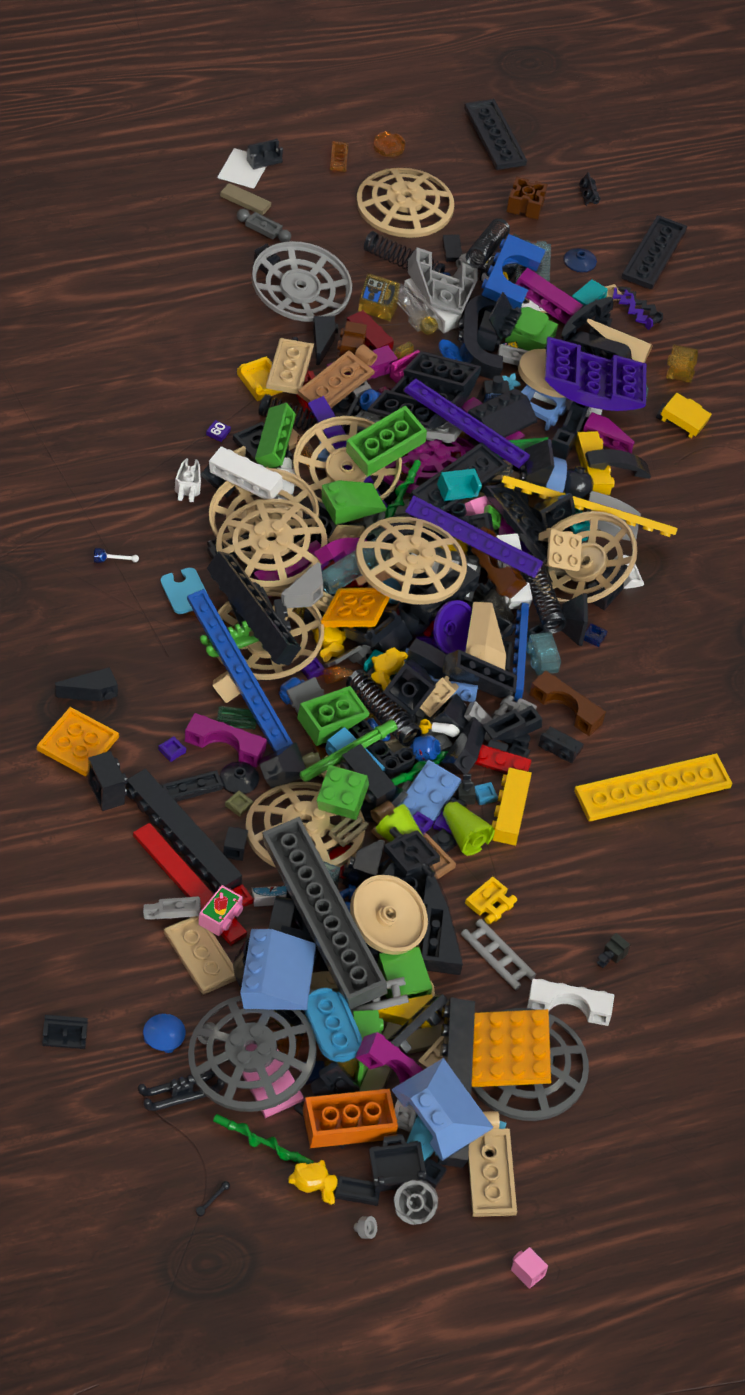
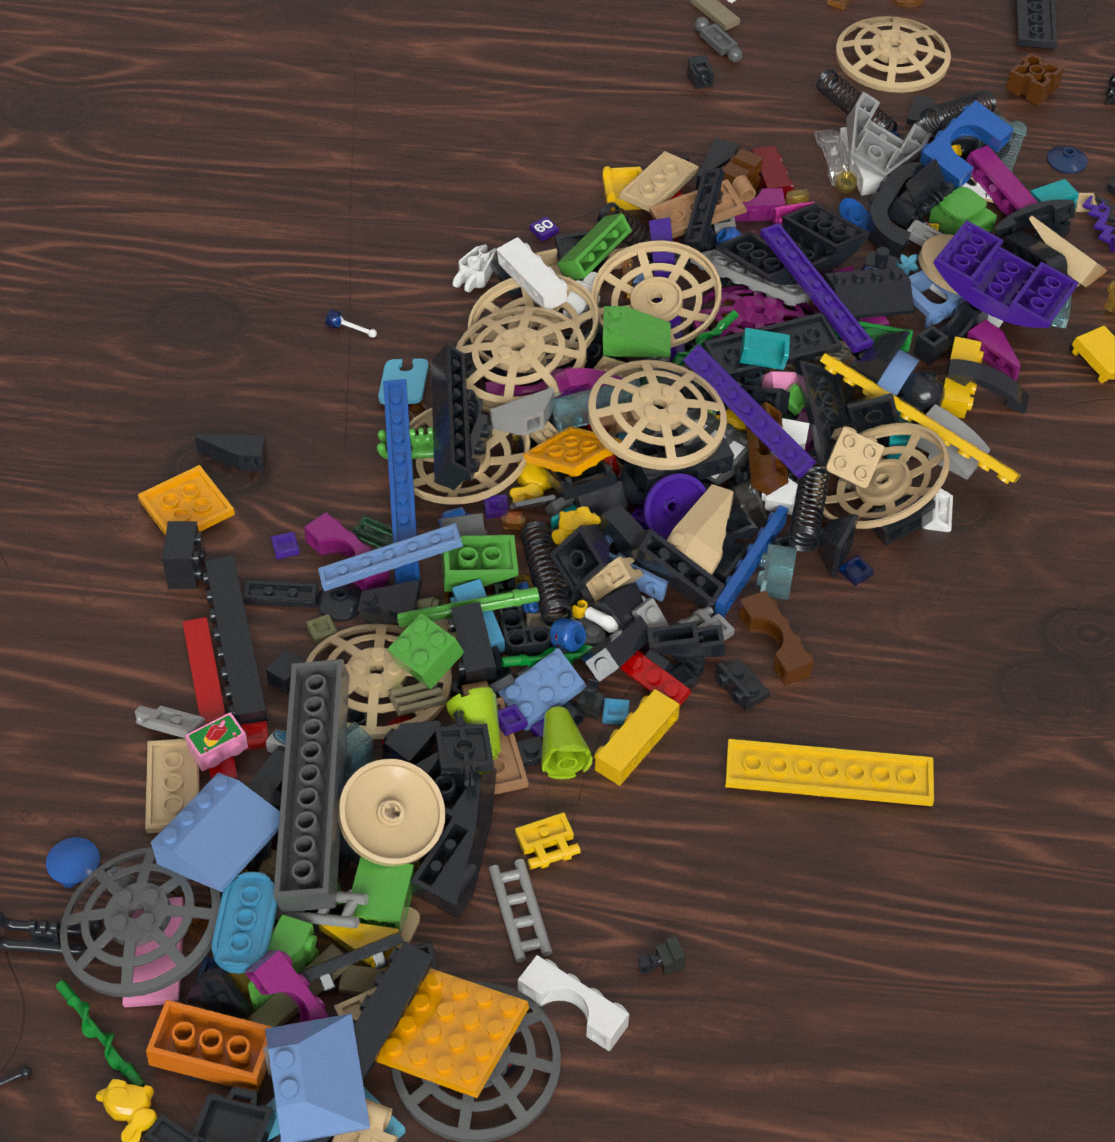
camera: 30 degrees right, 0 degrees up
tan panel [212,671,240,703] -> none
light grey dish [251,241,352,322] -> none
bright green brick [346,406,427,477] -> none
clear yellow slope [358,273,400,321] -> none
none -> medium blue tile [318,523,463,591]
none -> black hinge [683,168,725,247]

